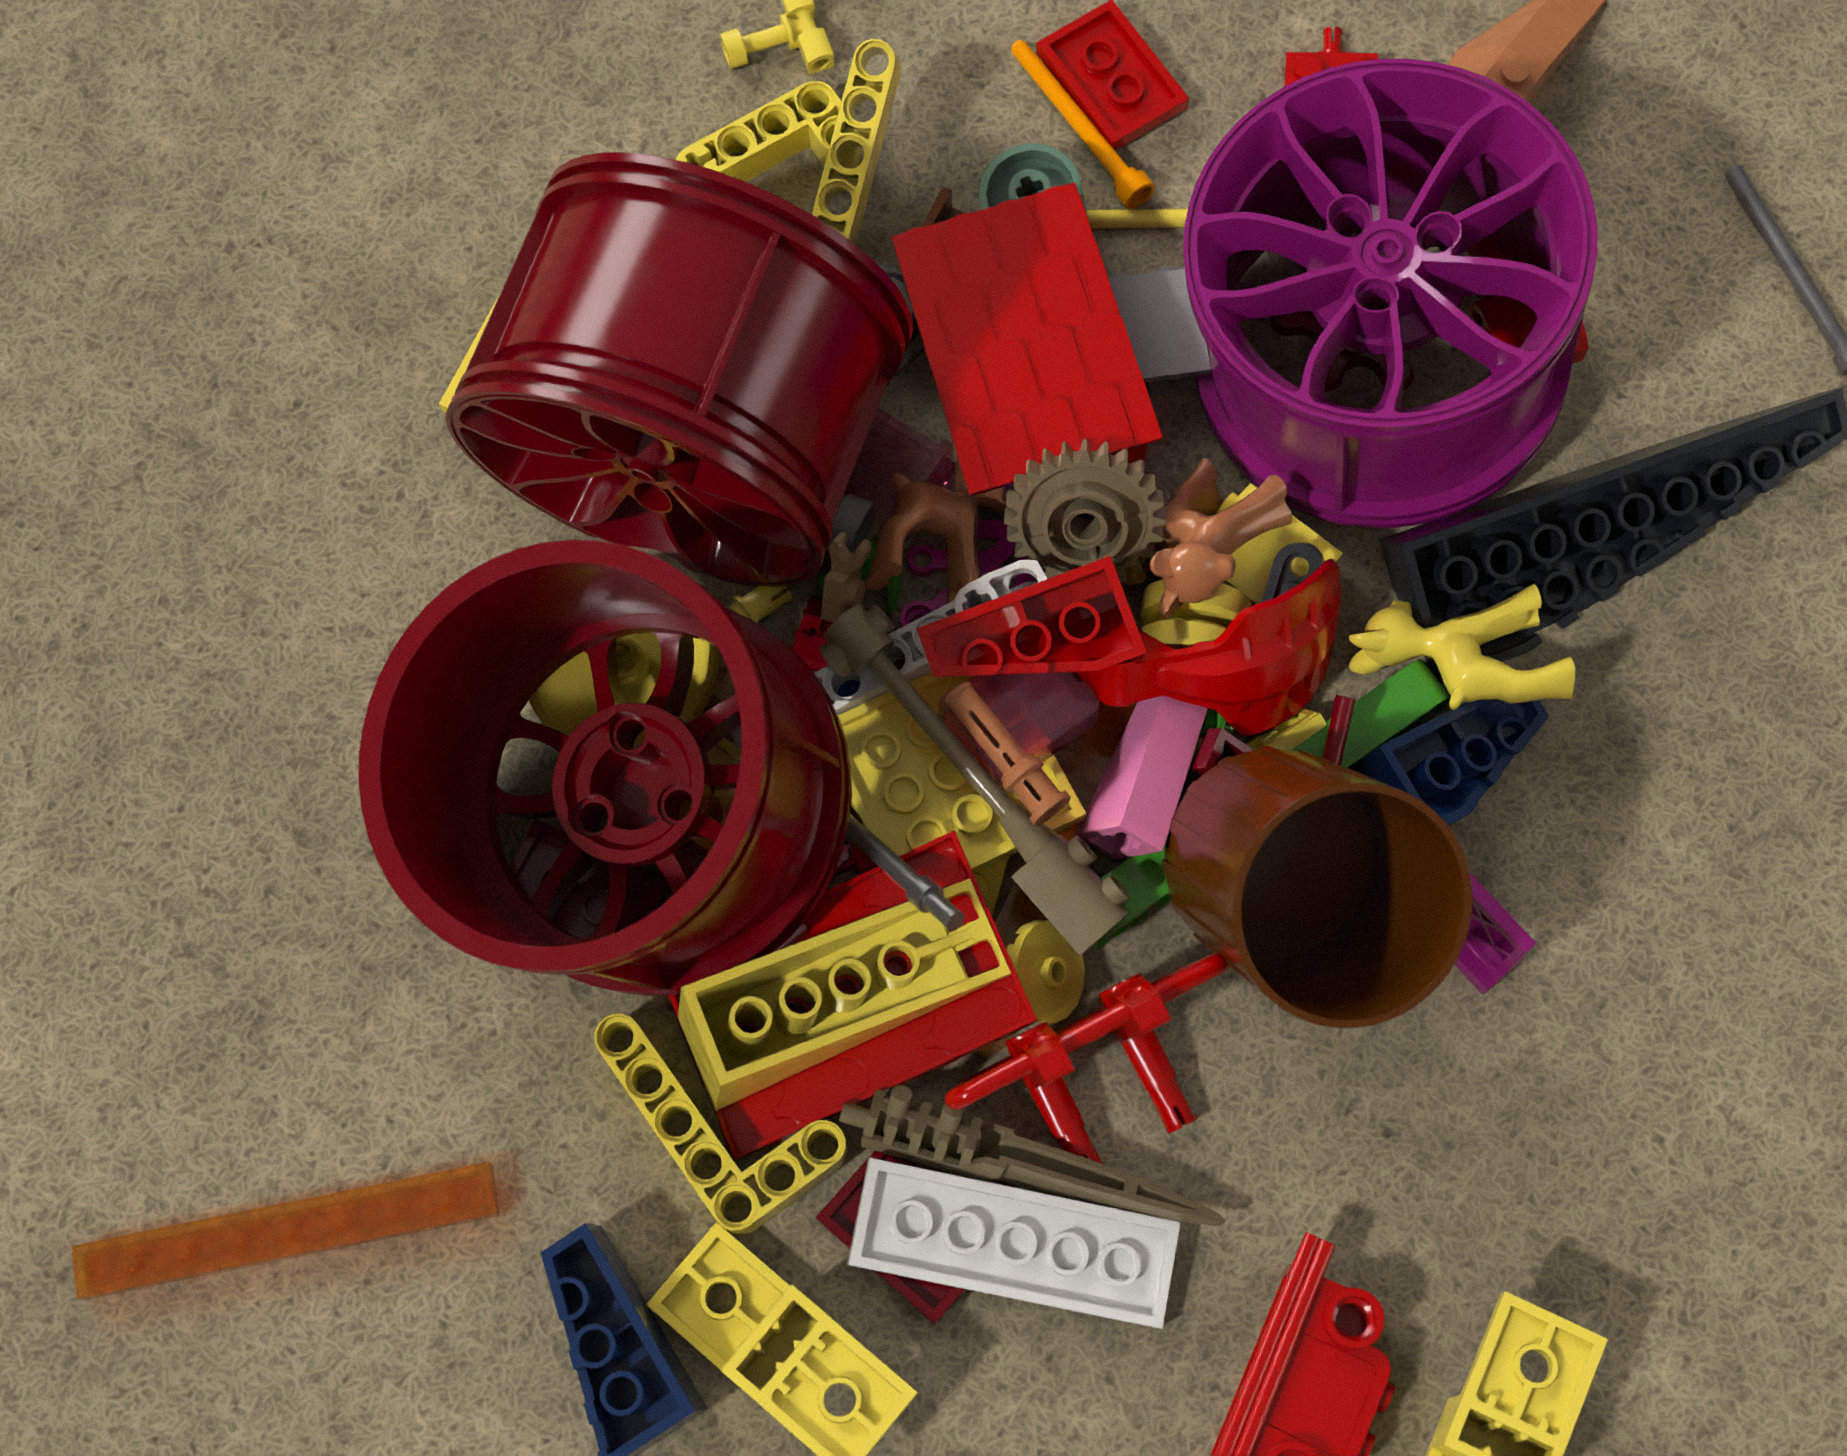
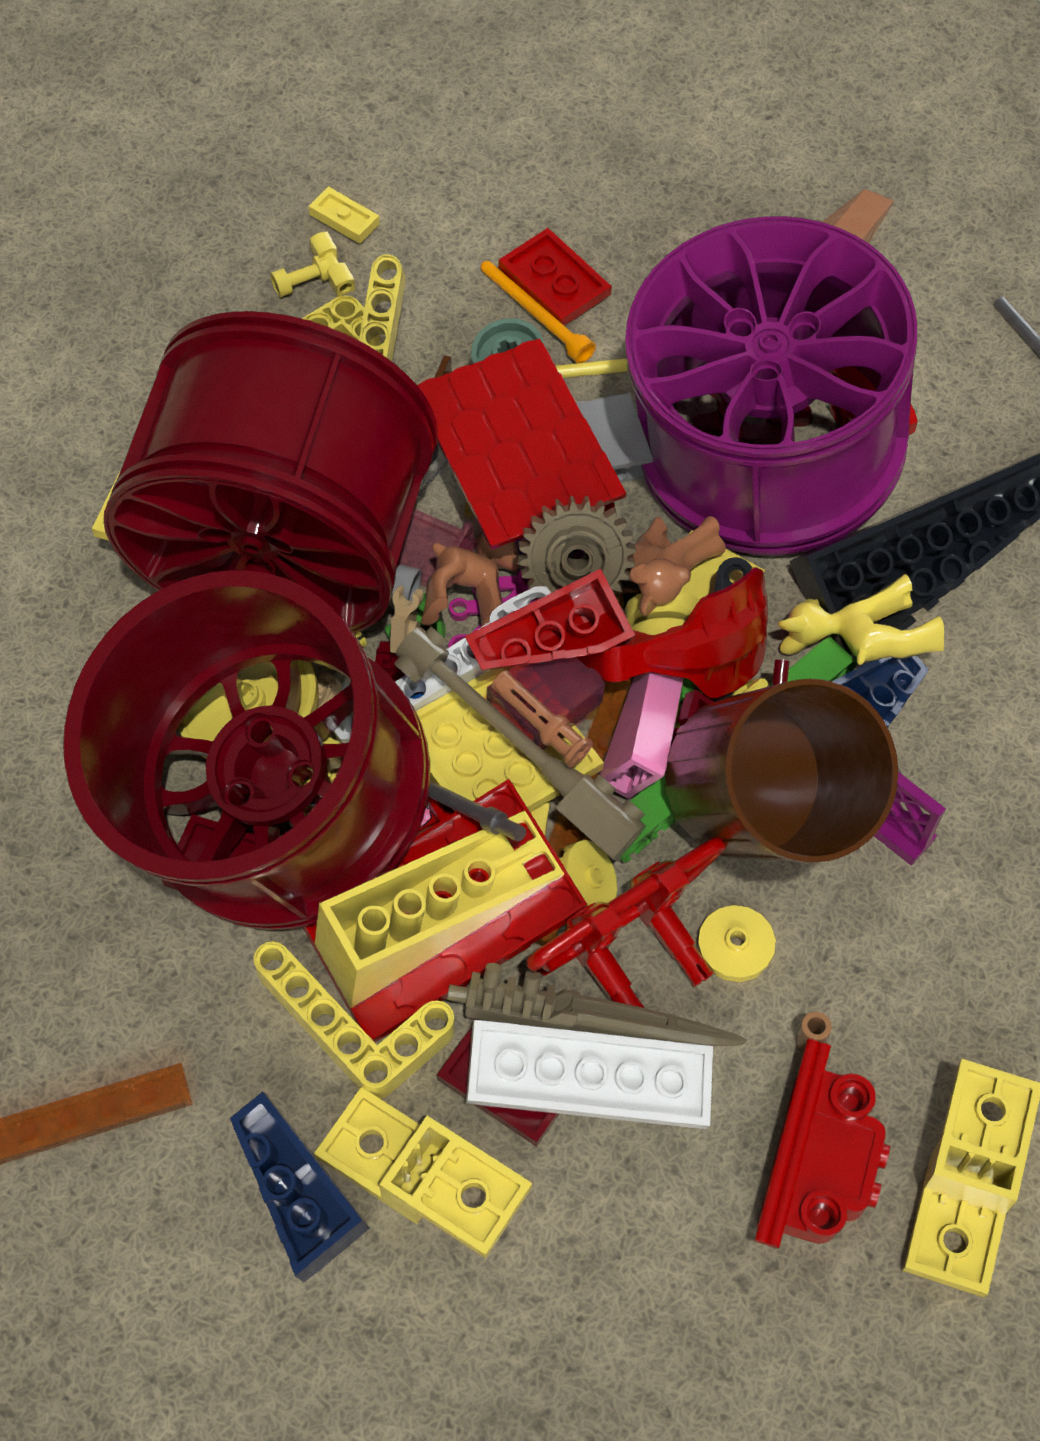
camera: 10 degrees left, 10 degrees down
none -> light yellow plate [697,905,776,982]
none -> medium nougat piece [796,1012,832,1053]

